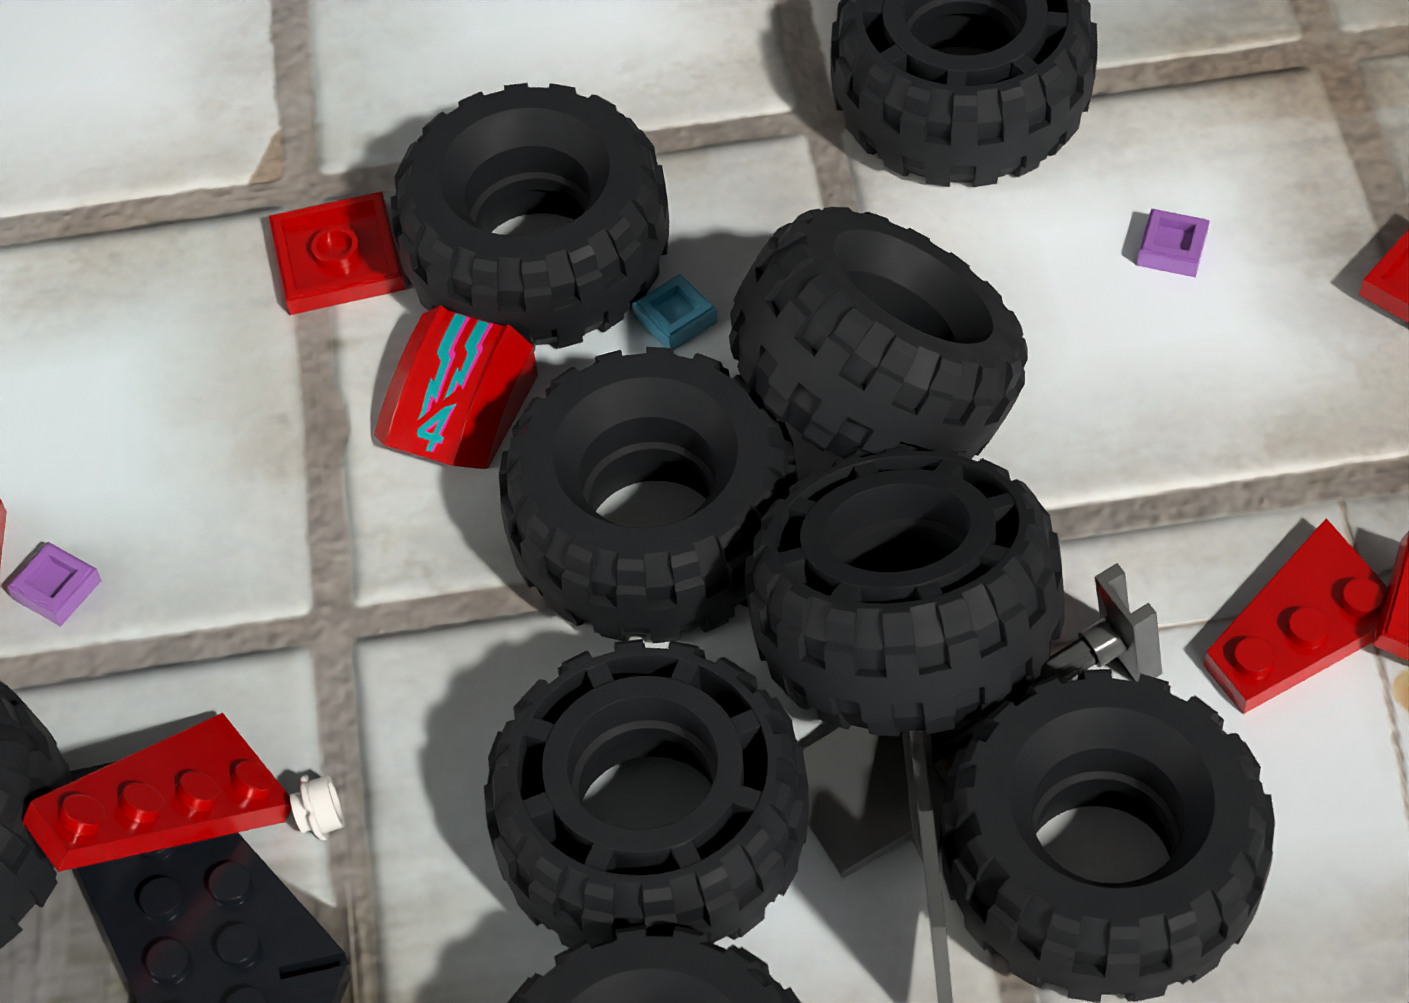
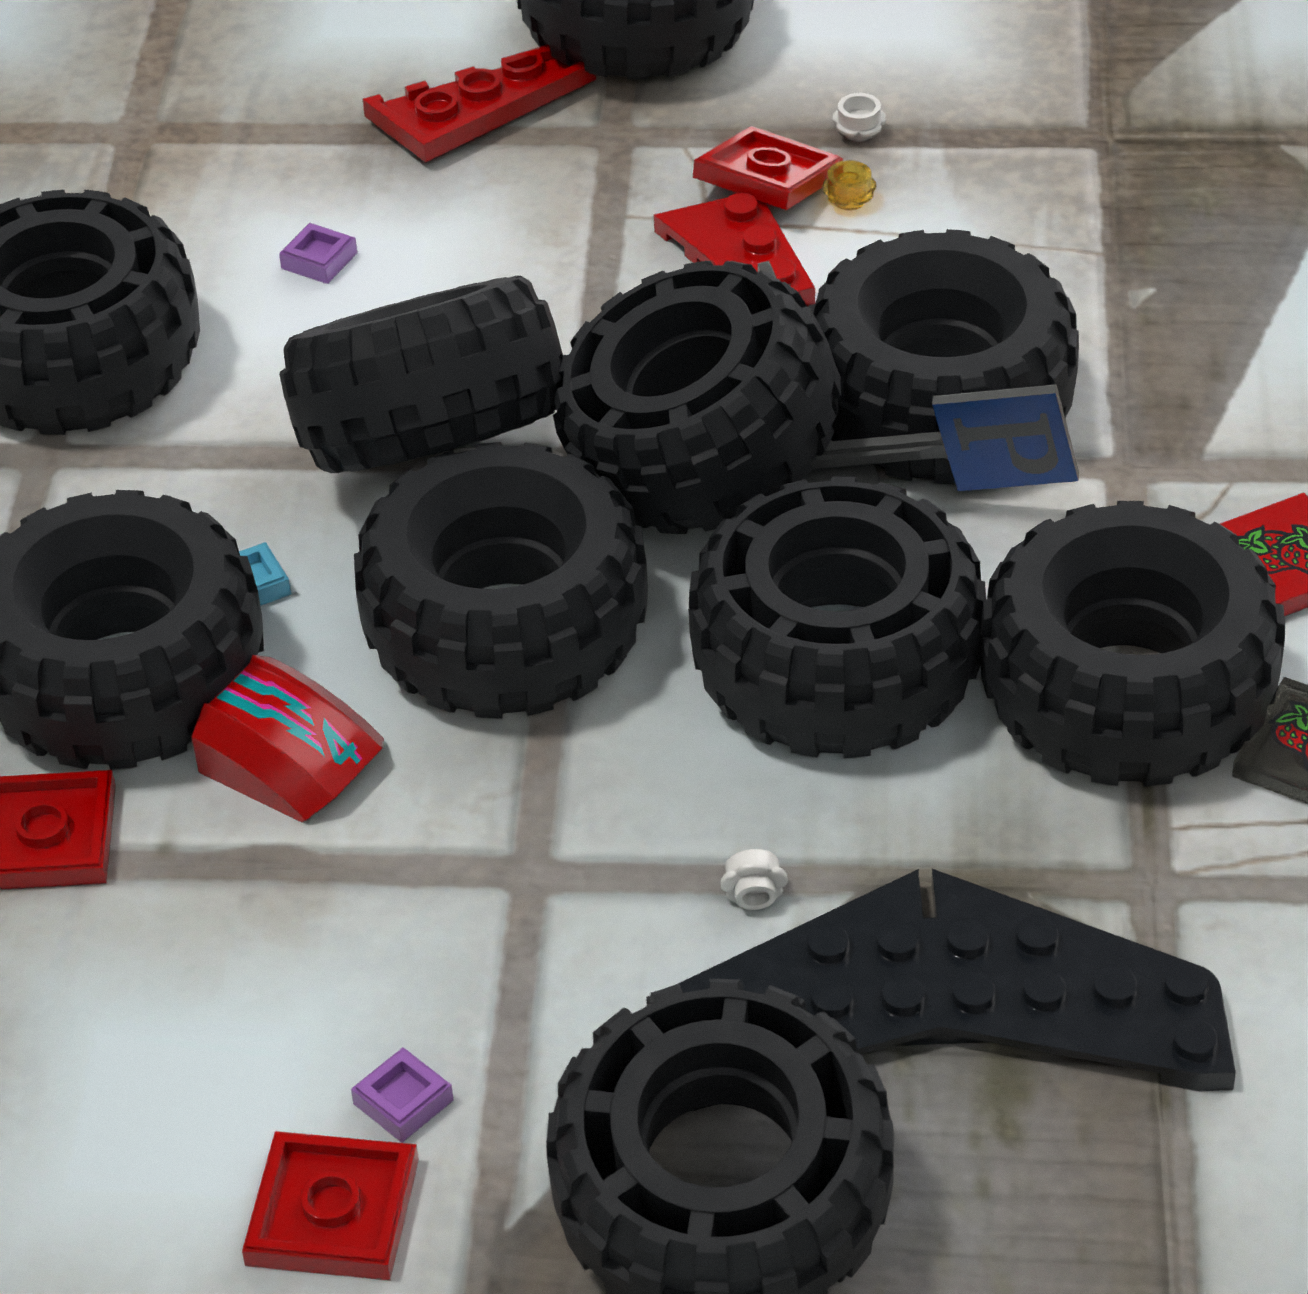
camera: 80 degrees left, 10 degrees down
red wing [22,713,292,872] -> none

